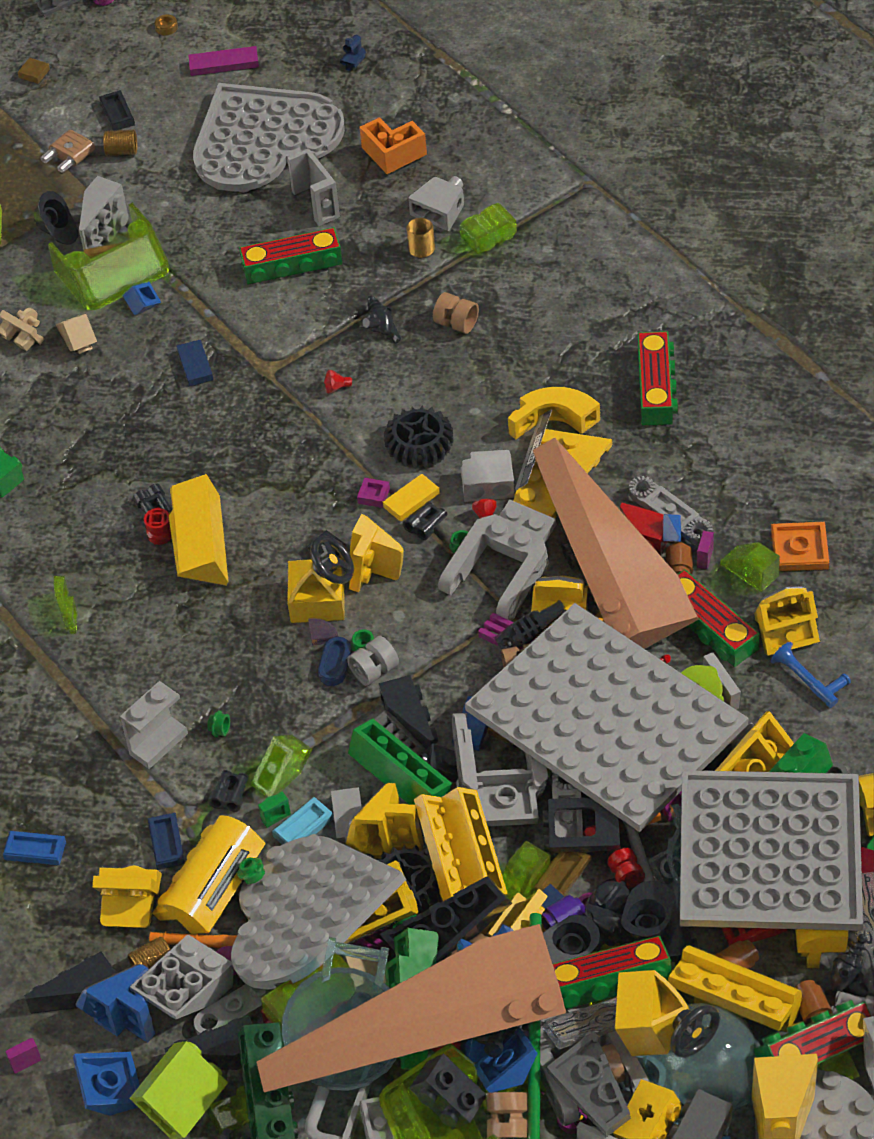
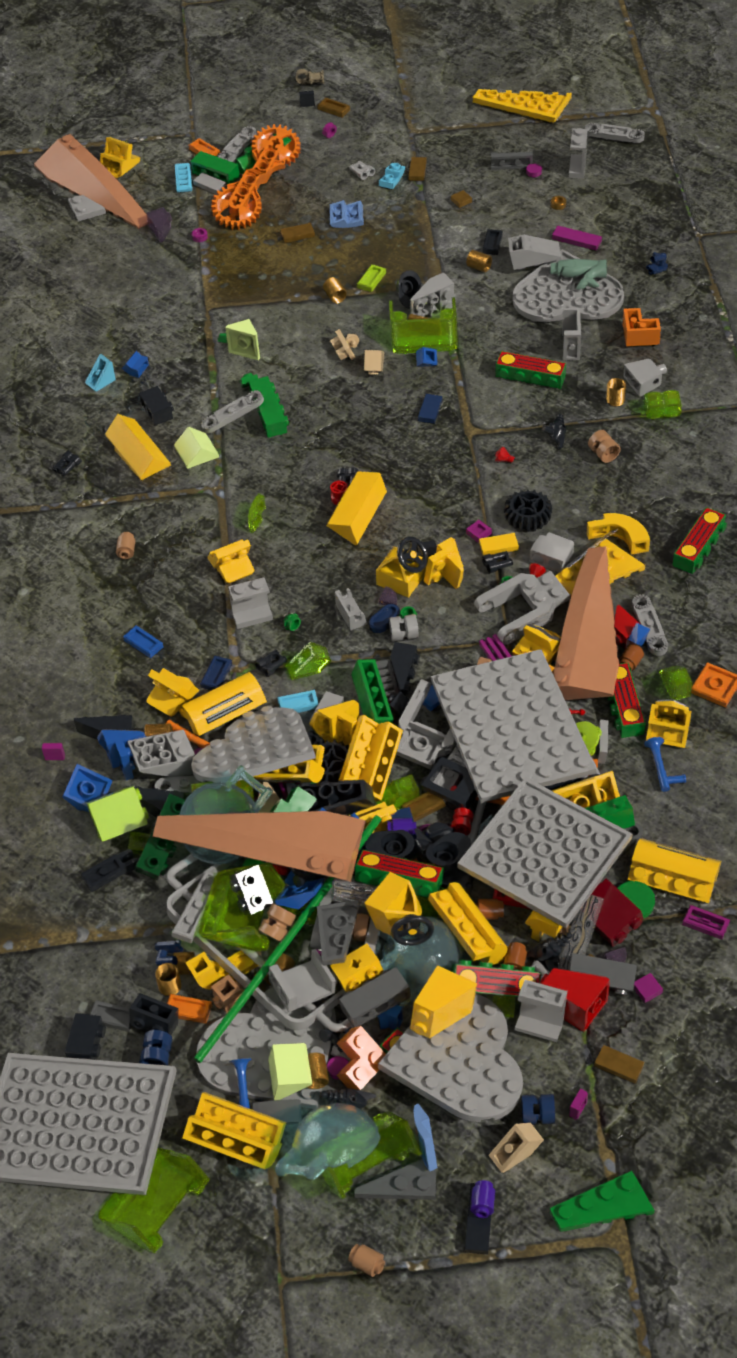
camera: 30 degrees right, 0 degrees up
medium nougat piece [41,130,95,173] -> none
green plate [237,857,265,884] -> none
green plate [258,791,291,828] -> none
black hinge [495,600,567,649] -> none
magenta tile [697,531,714,569] -> none
none -> yellow piece [208,539,254,583]
none -> light grey hinge [335,588,367,630]
none -> light grey slope [508,235,561,270]
none -> sand green piece [551,259,607,290]

